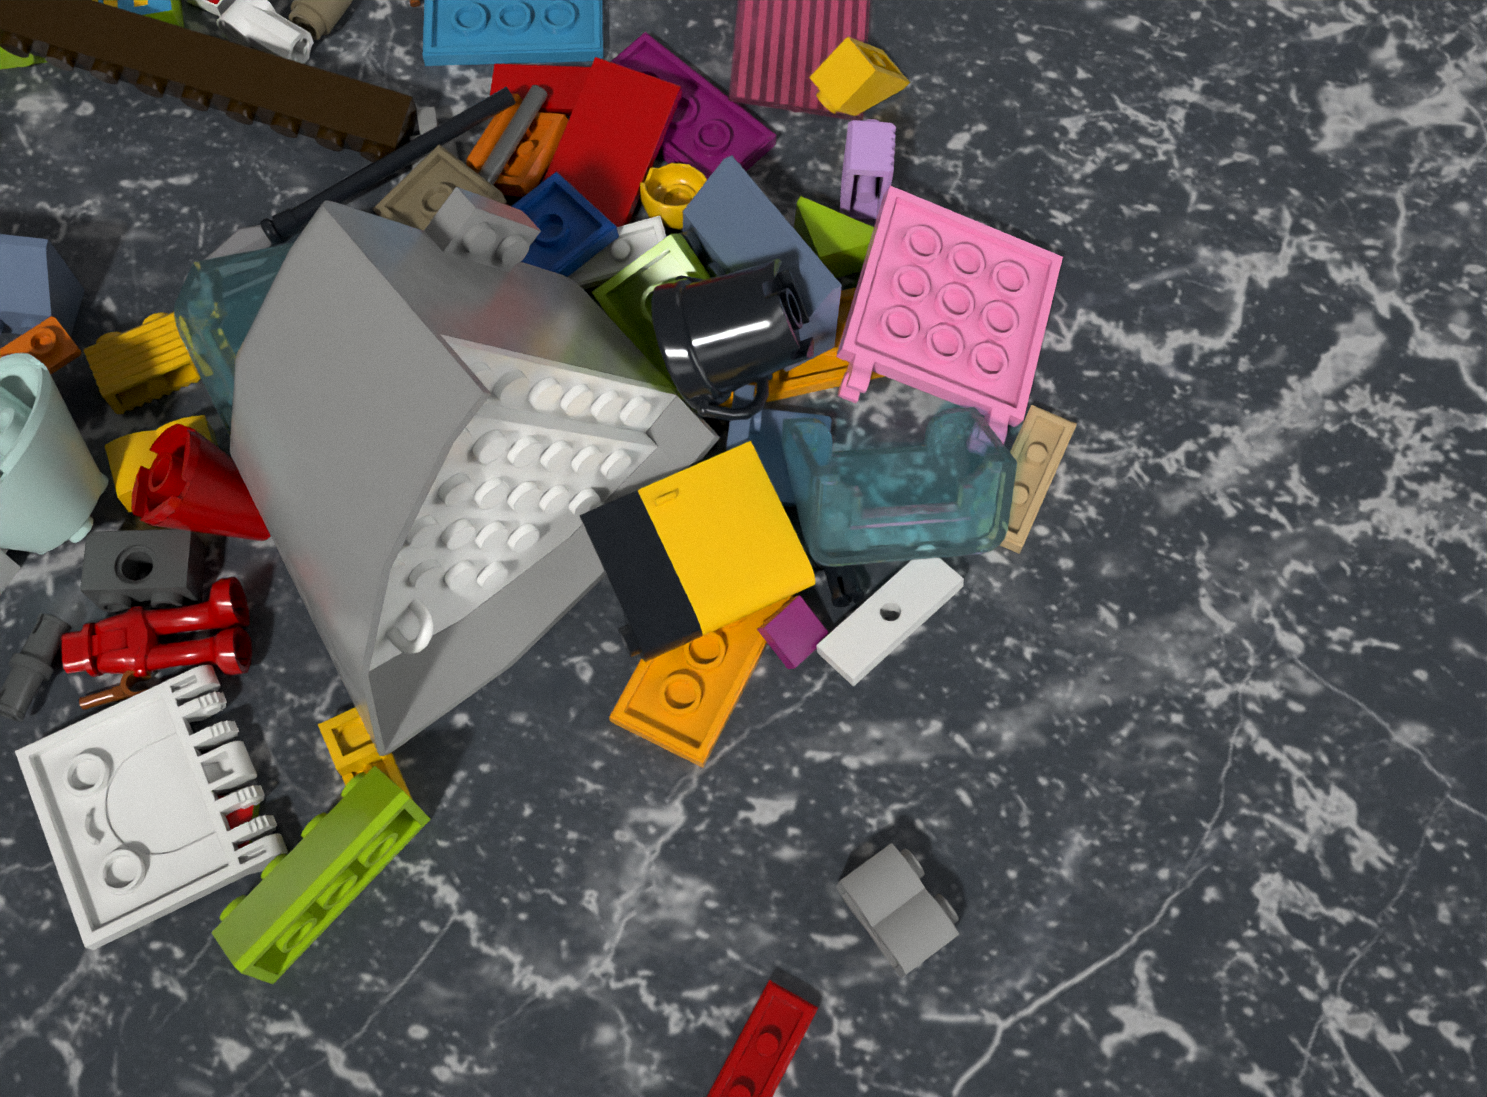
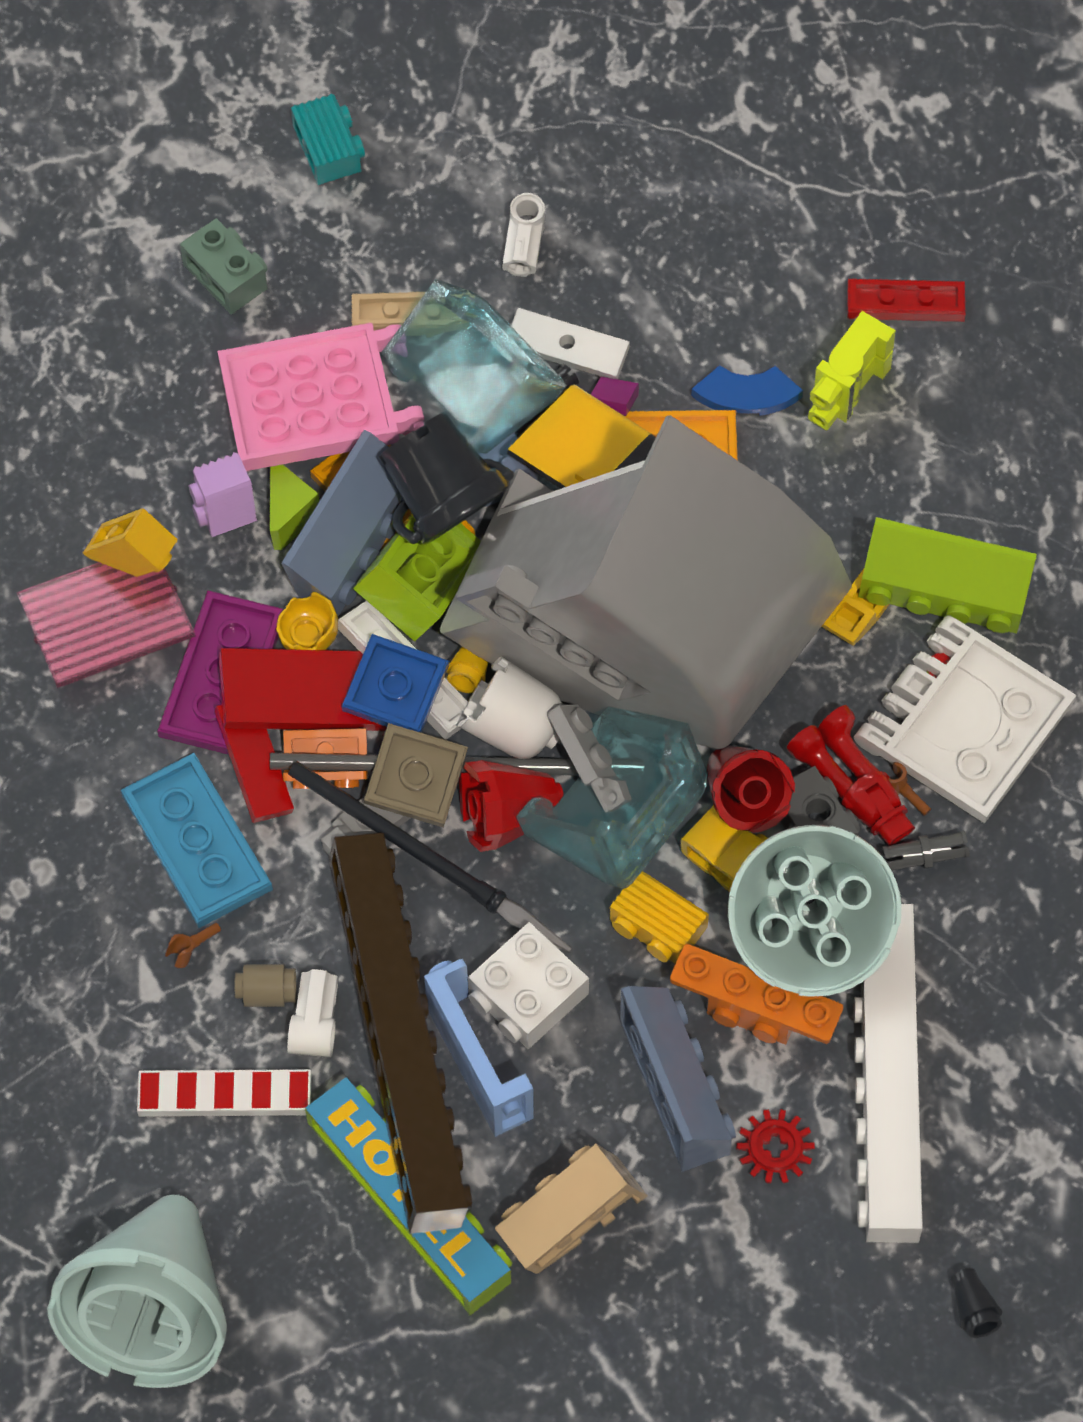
camera: 115 degrees left, 5 degrees down
light grey brick [836,843,959,978] -> none
none -> sand green brick [180,218,268,315]
none -> teal brick [291,93,365,185]
none -> light blue panel [424,959,534,1137]
none -> white brick [468,922,589,1049]
none -> white piece [502,193,545,277]
none -> blue tile [691,365,803,416]
none -> neon yellow hips [808,311,896,430]

